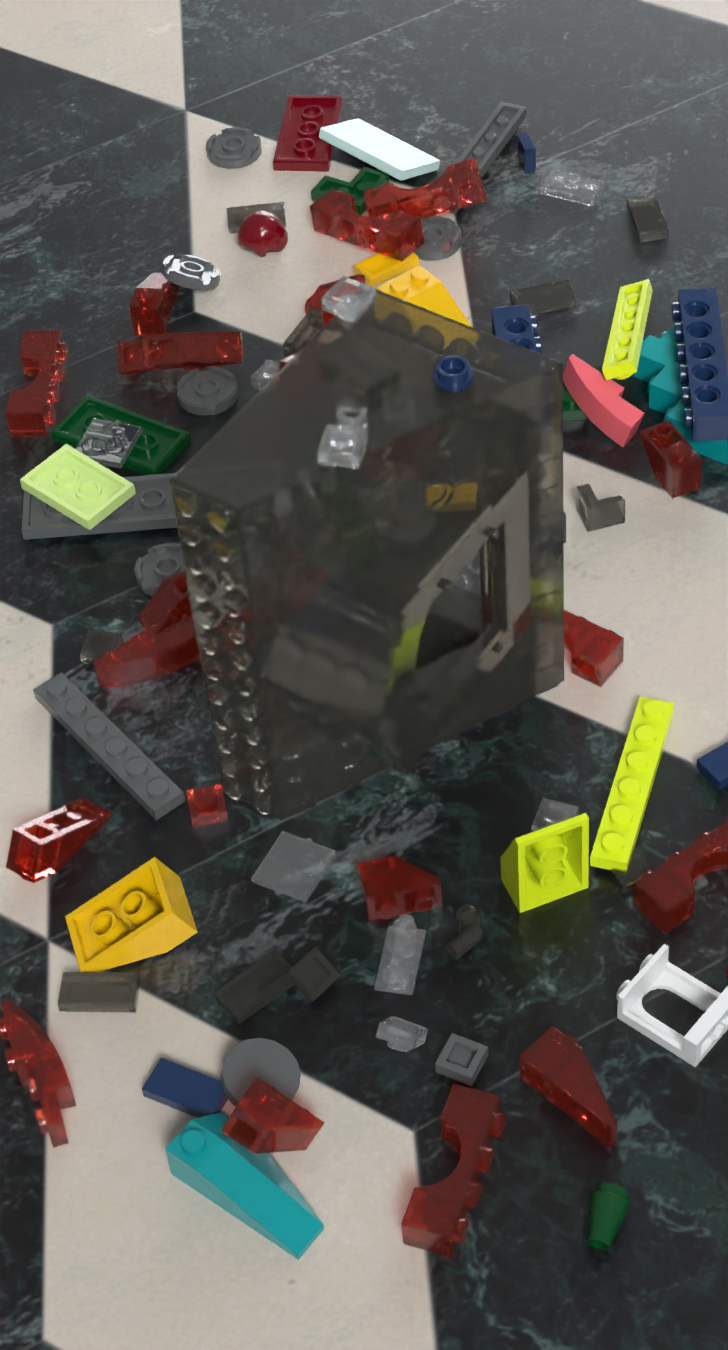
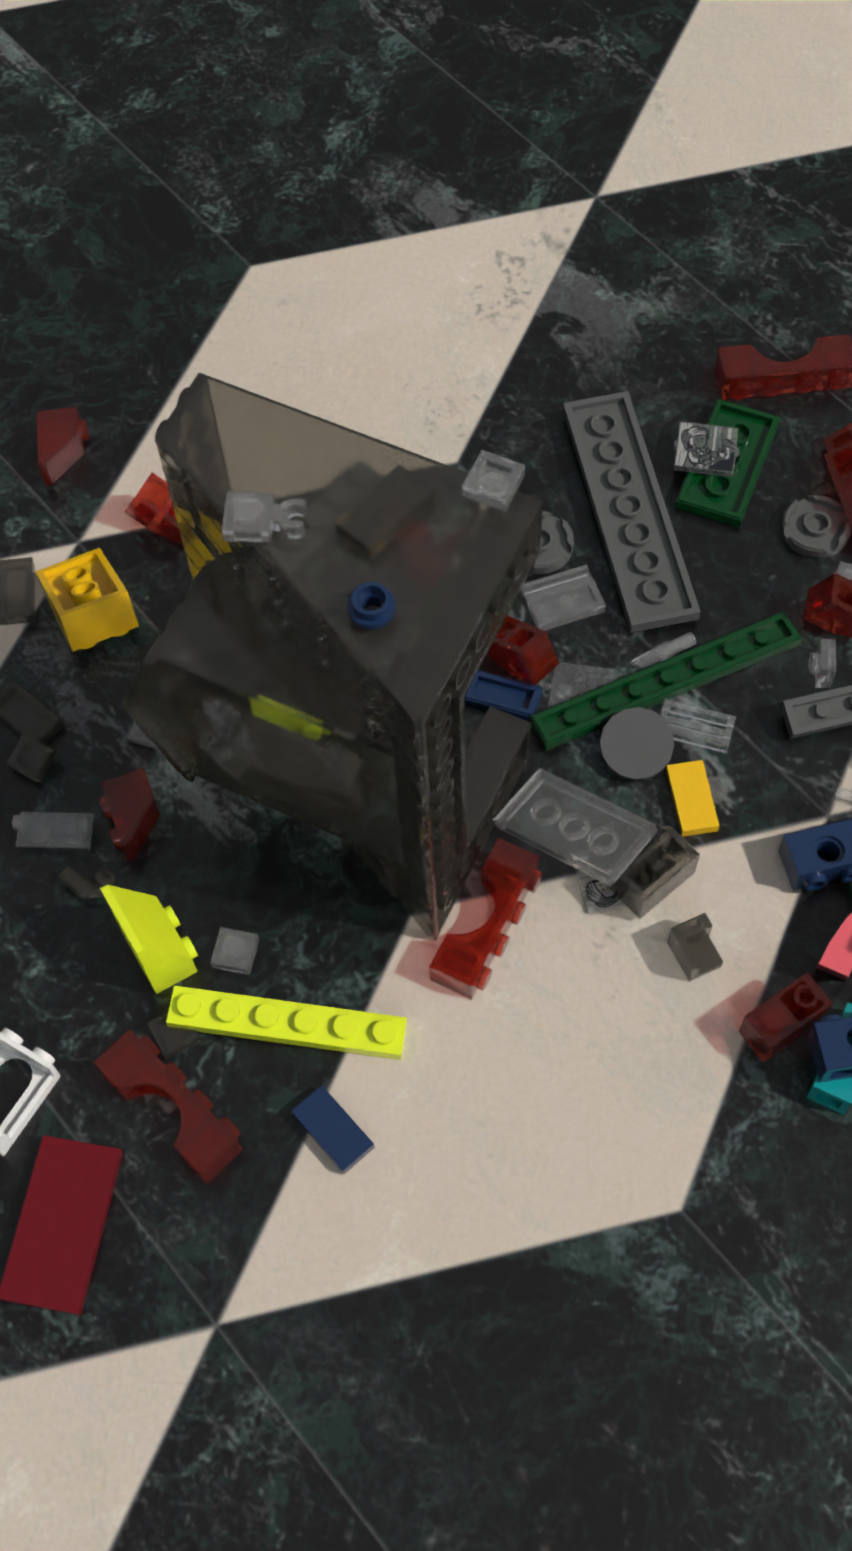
camera: 80 degrees right, 15 degrees up
yellowish green plate [20,444,136,530] -> none

